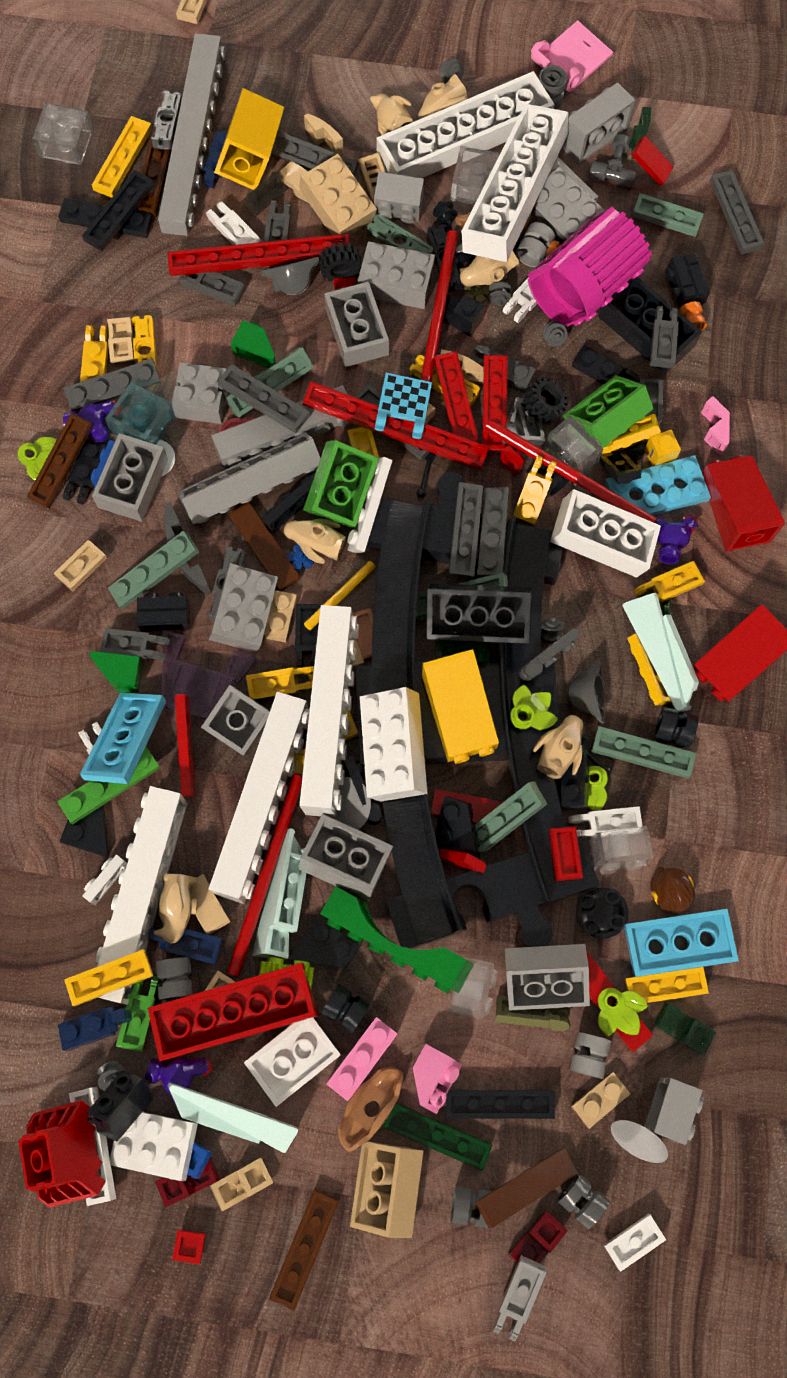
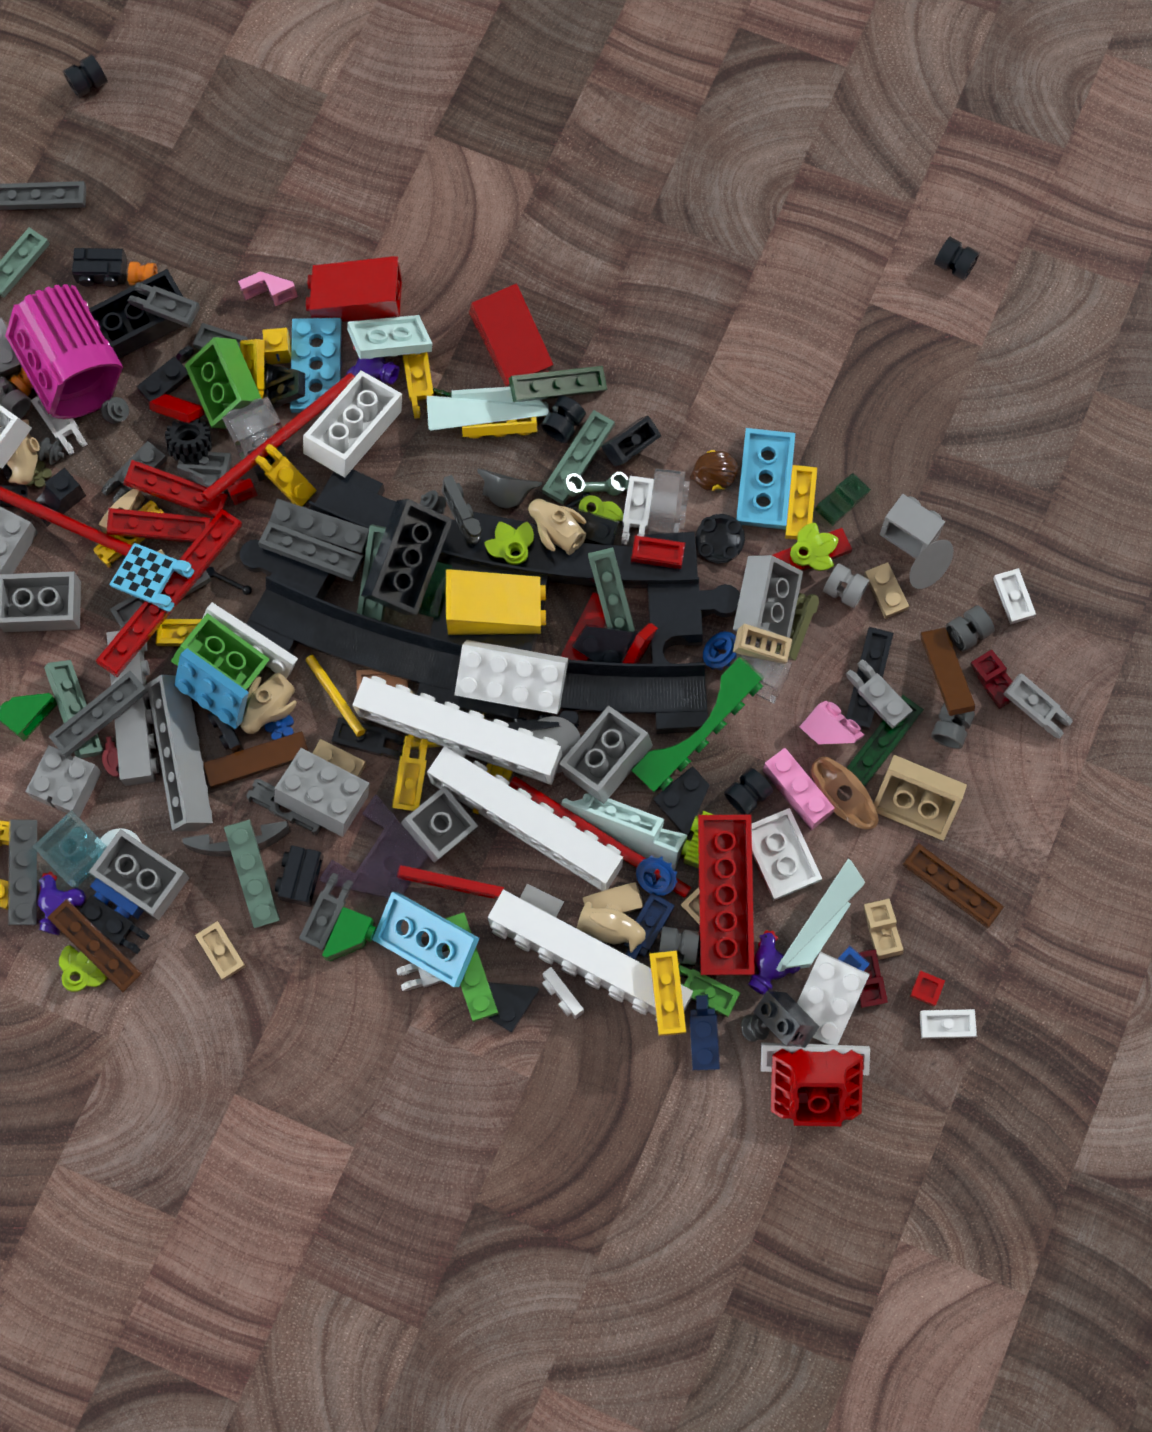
camera: 70 degrees left, 0 degrees up
none -> red tile [149,394,204,423]
none -> dark azure plate [174,649,249,729]
none -> light aqua plate [347,315,432,359]
none -> plate [508,366,607,403]
none -> white sticker [520,884,564,917]
none -> sand green bar [563,472,629,497]
none -> black brick [601,415,661,467]
none -> blue gear [636,855,677,896]
none -> blue gear [703,631,737,671]
none -> tan slope [733,624,792,664]
none -> light grey hinge [846,659,913,729]
none -> white plate [920,1009,977,1039]

